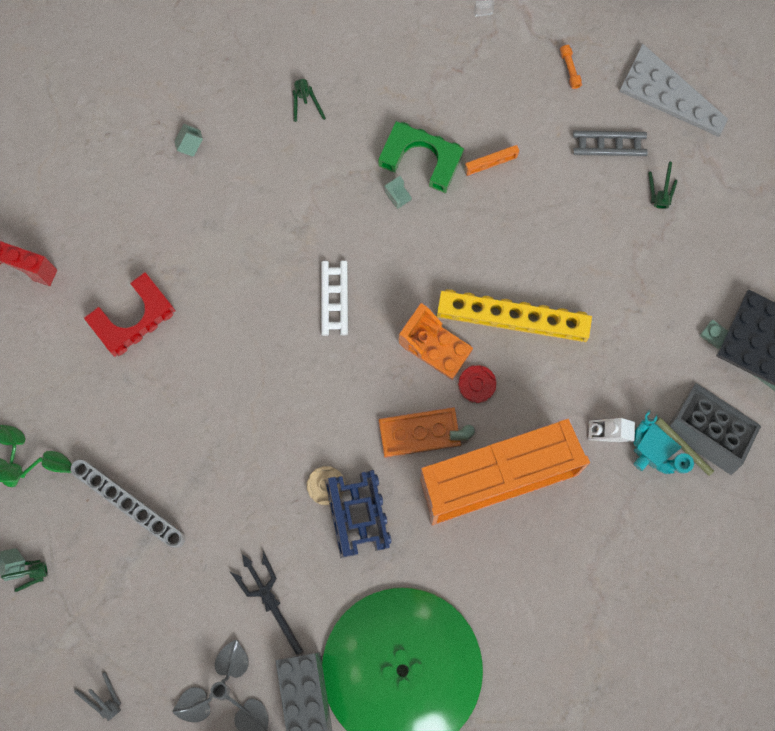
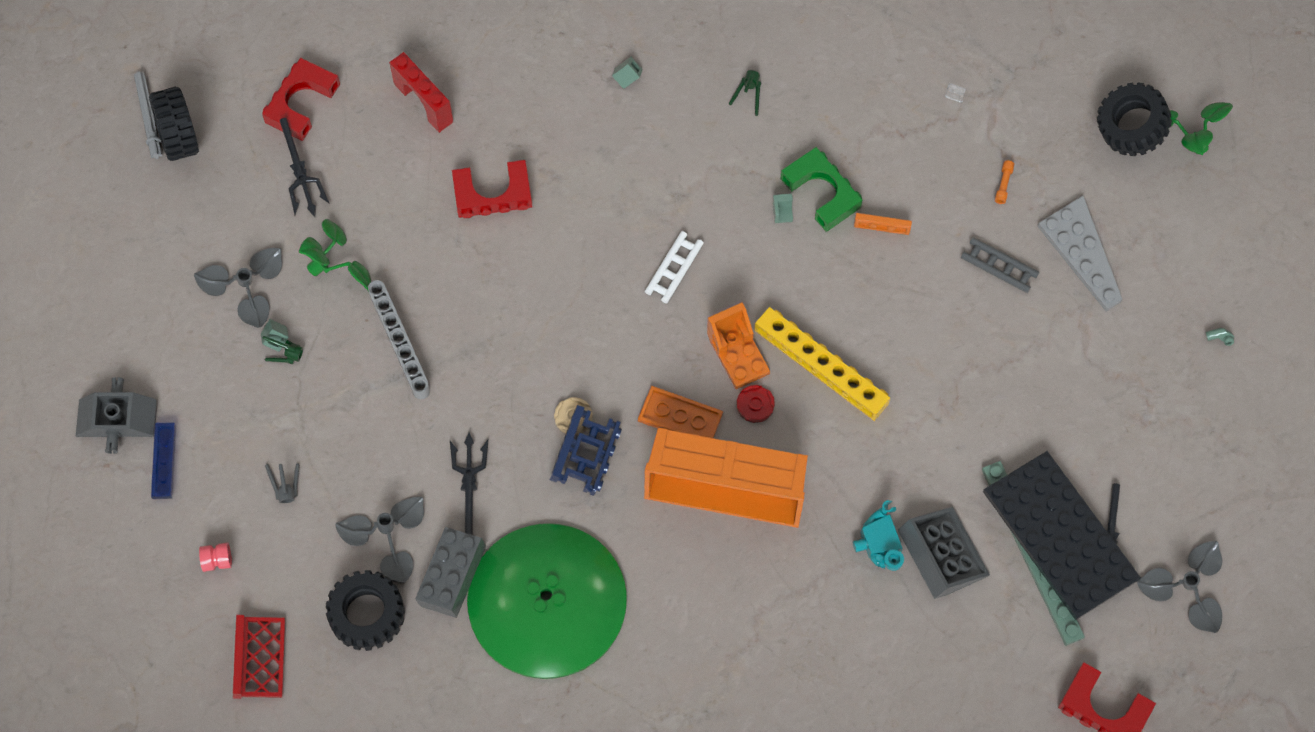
camera: 30 degrees right, 10 degrees down
sand green arm [449,425,475,441] -> none
white slope [588,418,635,442] -> none
dark green plant [648,161,678,209] -> none
olive bar [655,417,714,476] -> none

